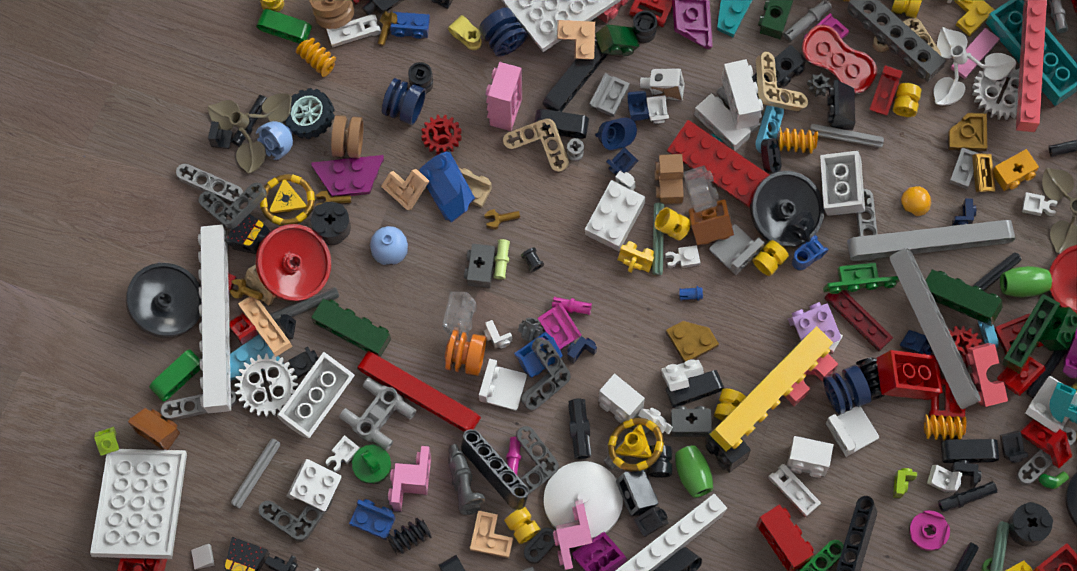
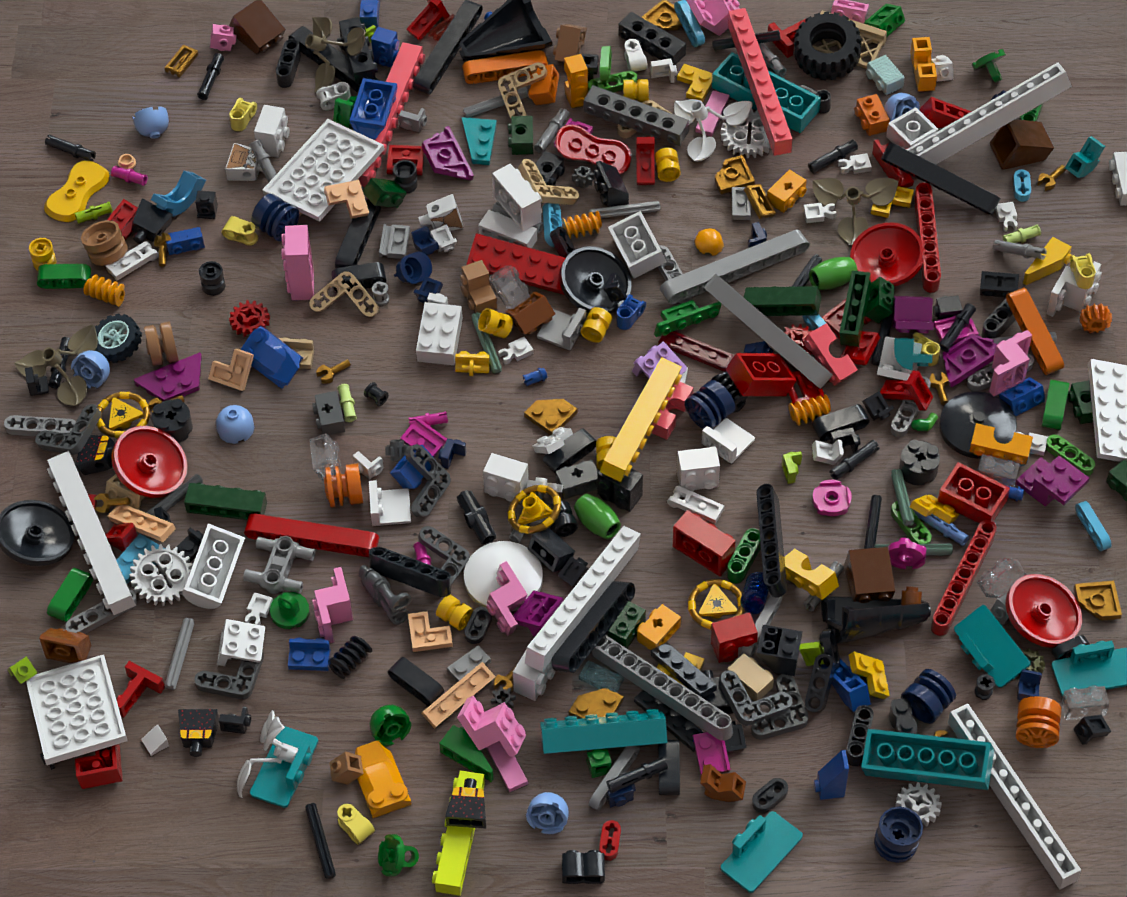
camera: 20 degrees left, 15 degrees down
dark blue wheel [381,78,426,125] -> none
none -> red bracket [116,661,165,718]

